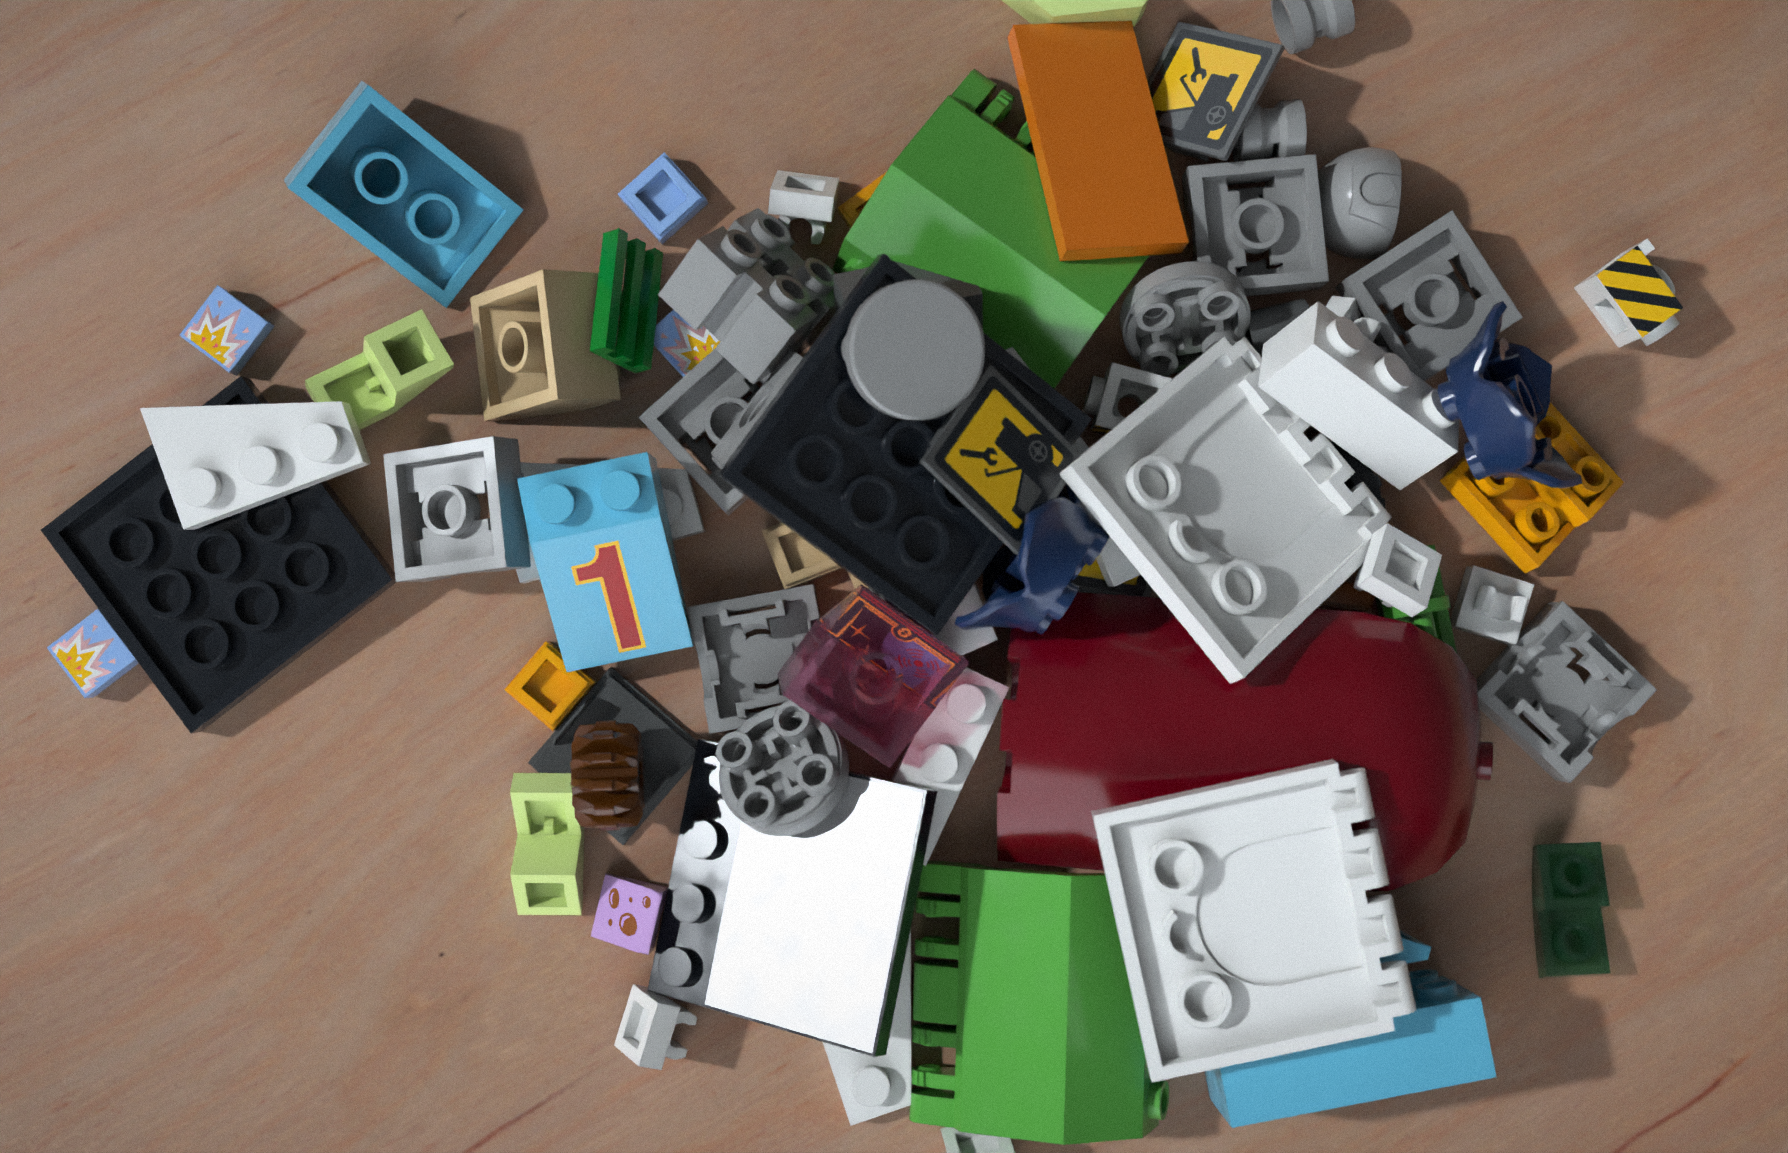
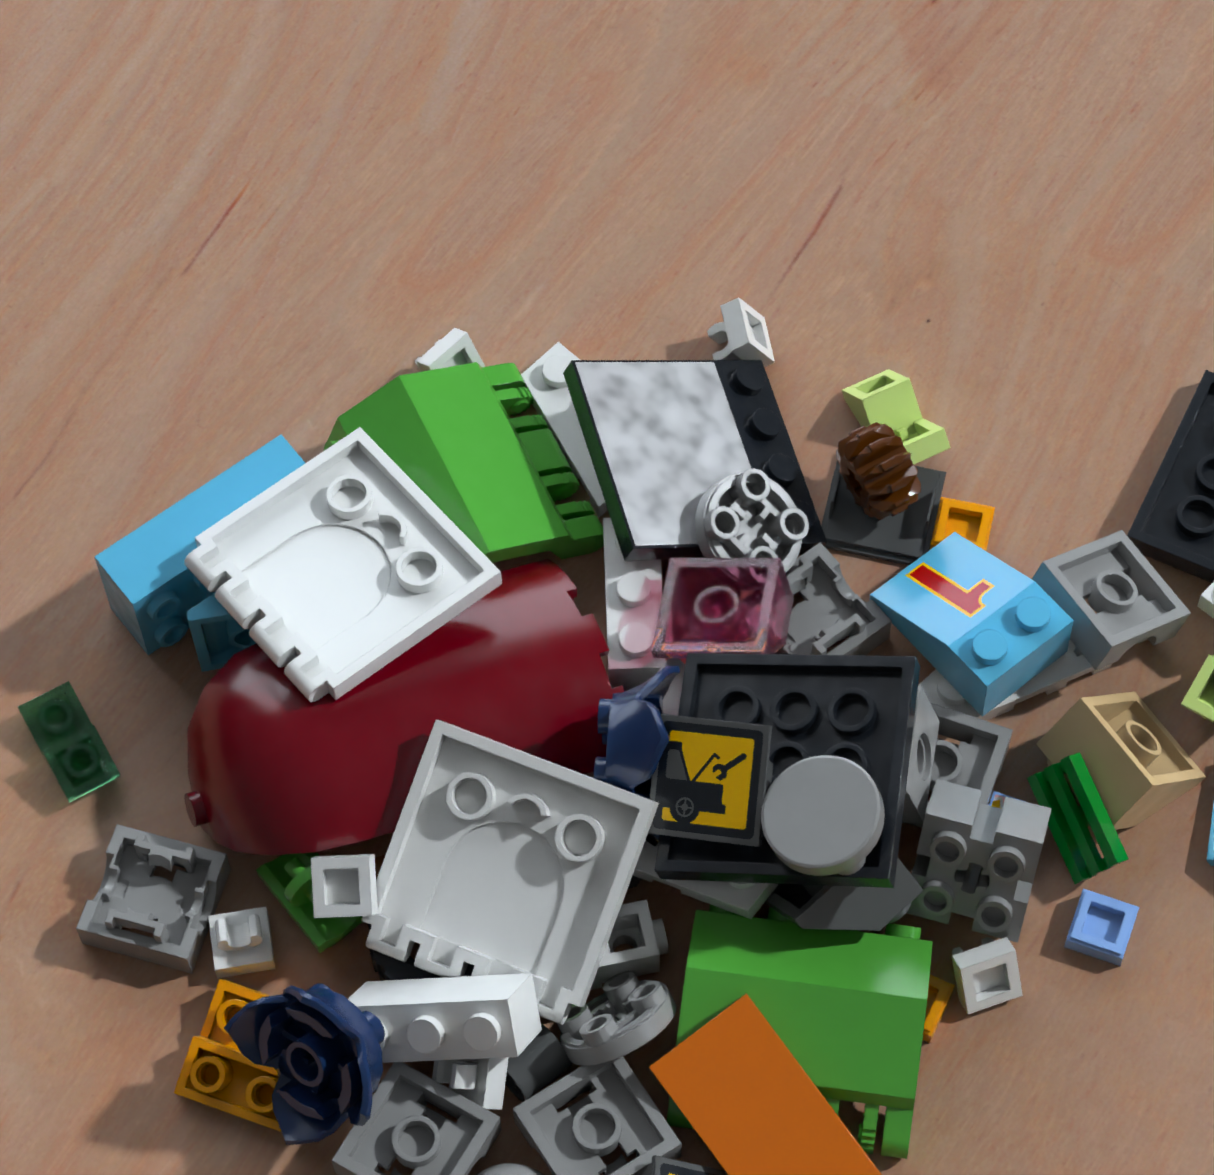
camera: 160 degrees right, 25 degrees down
lavender slope [591,873,668,955] -> none

